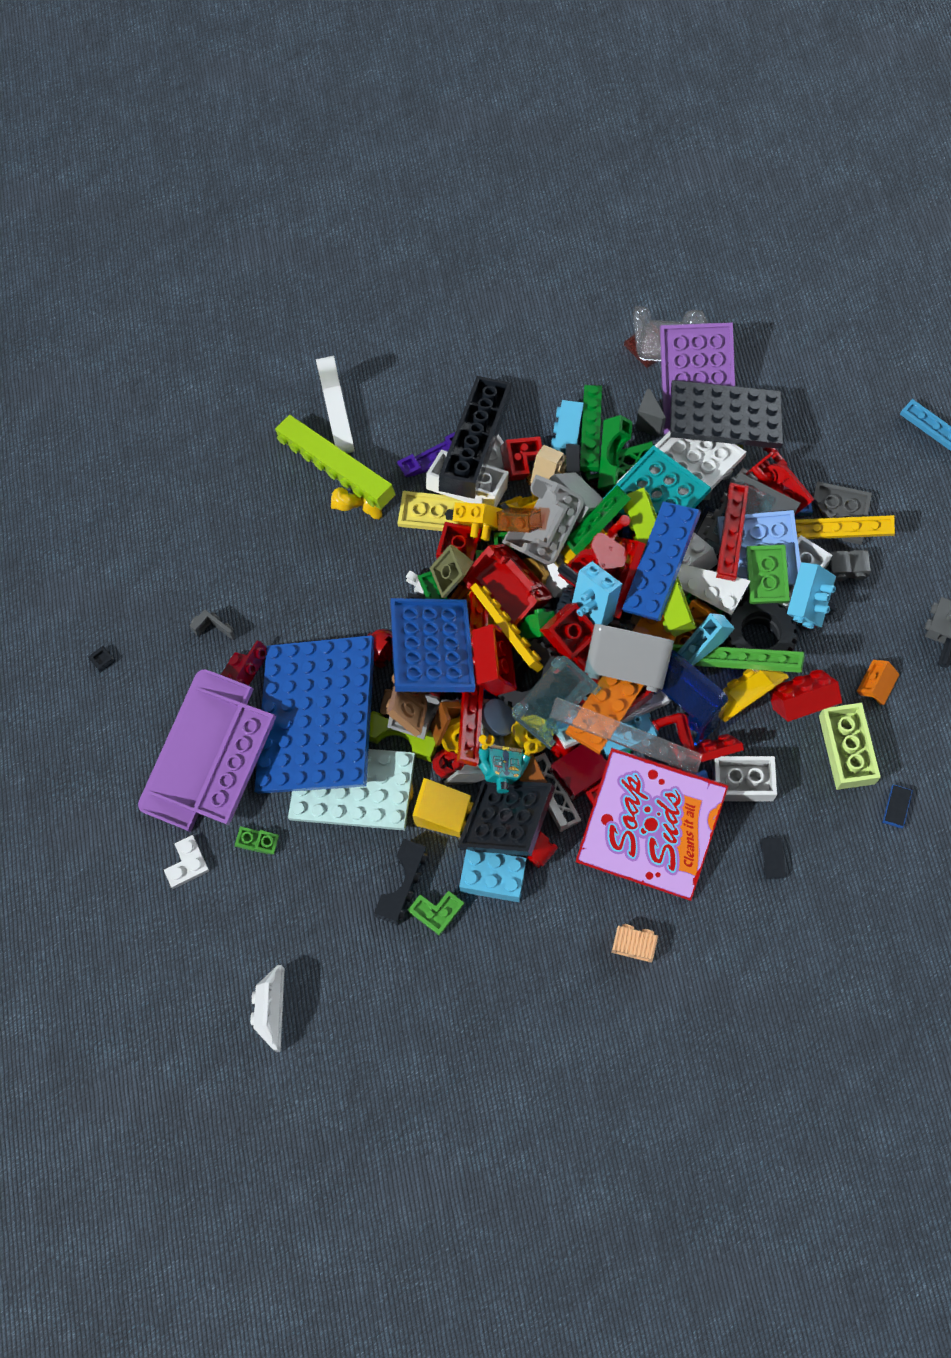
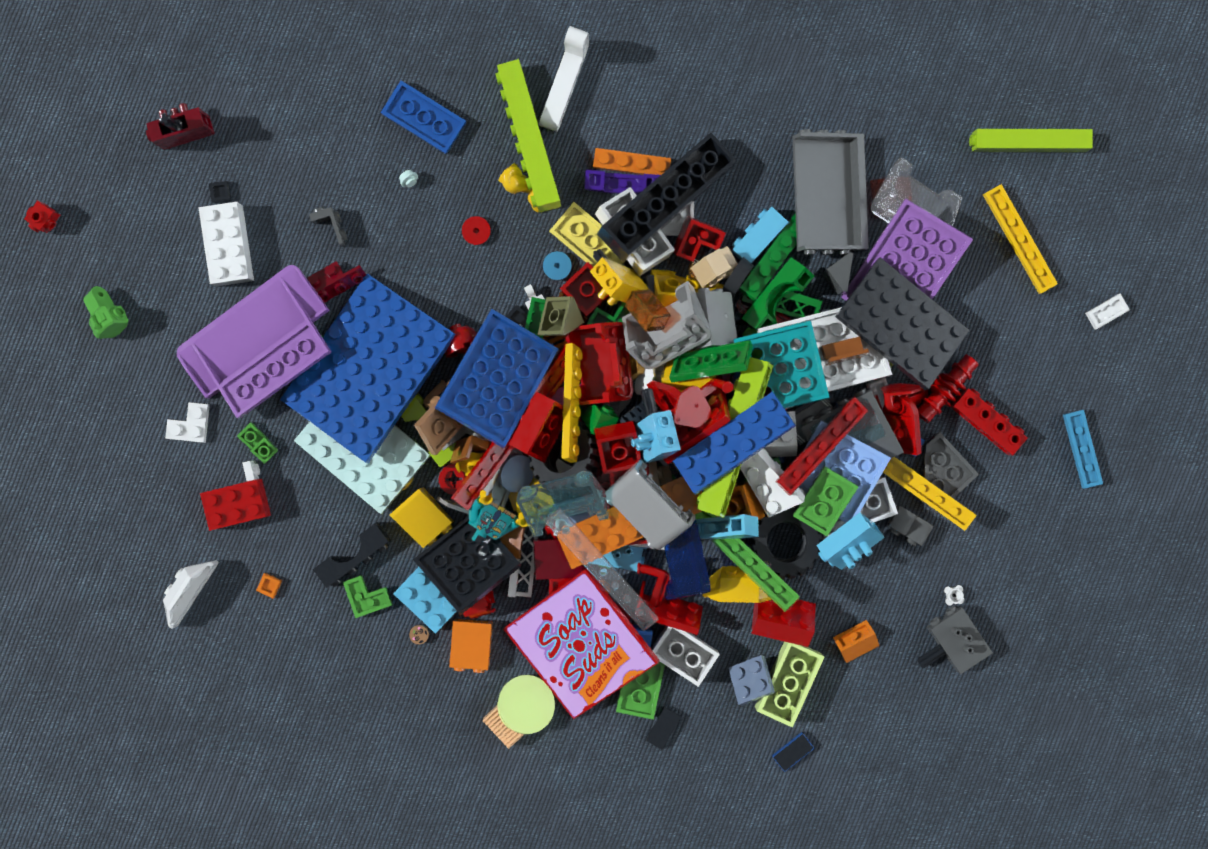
camera: 25 degrees right, 20 degrees up
none -> bright green piece [84,286,128,339]
none -> dark red piece [146,103,215,150]
none -> white brick [198,202,254,286]
none -> red brick [200,479,271,531]
none -> white plate [243,460,260,481]
none -> orange tile [256,573,283,599]
none -> blue plate [381,81,467,155]
none -> light aqua plate [399,170,418,188]
none -> medium nougat tile [409,624,429,644]
none -> orange brick [449,618,493,673]
none -> red piece [462,216,490,245]
none -> yellowish green tile [497,675,555,734]
none -> dark azure piece [543,251,572,280]
none -> orange plate [593,148,671,175]
none -> bright green plate [616,661,665,720]
none -> sand blue plate [728,655,775,705]
none -> panel [792,129,869,255]
none -> dark orange panel [821,336,869,366]
none -> red piece [918,354,979,423]
none -> white plate [944,585,964,605]
none -> red brick [950,388,1028,456]
none -> lime brick [969,129,1093,152]
none -> yellow plate [983,184,1058,294]
none -> white plate [1085,293,1130,329]

